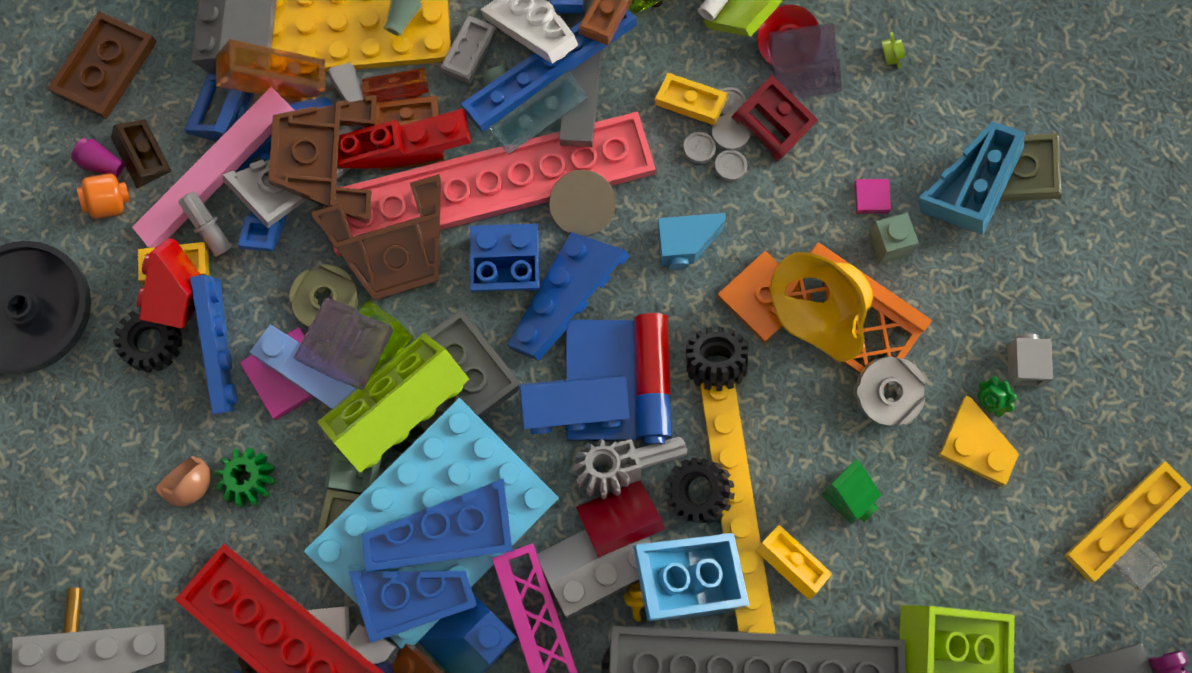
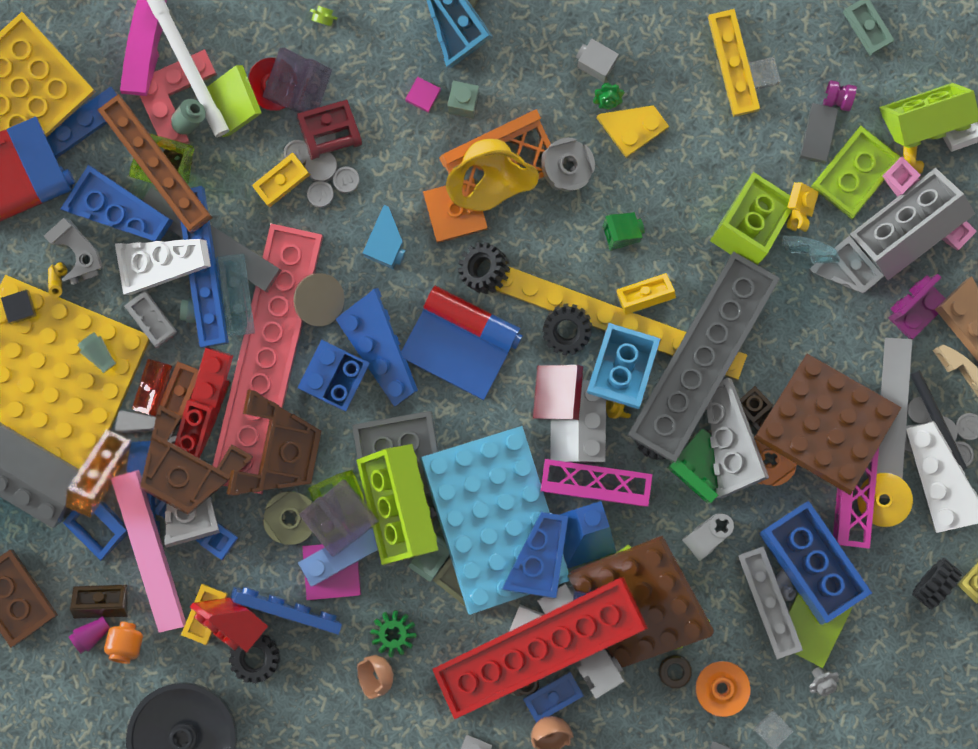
camera: 60 degrees left, 10 degrees up
light grey axle [178,192,232,257] -> none
blue wing [362,478,513,572] -> none
blue brick [518,375,630,434] -> none
light grey gear [573,437,687,500] -> none

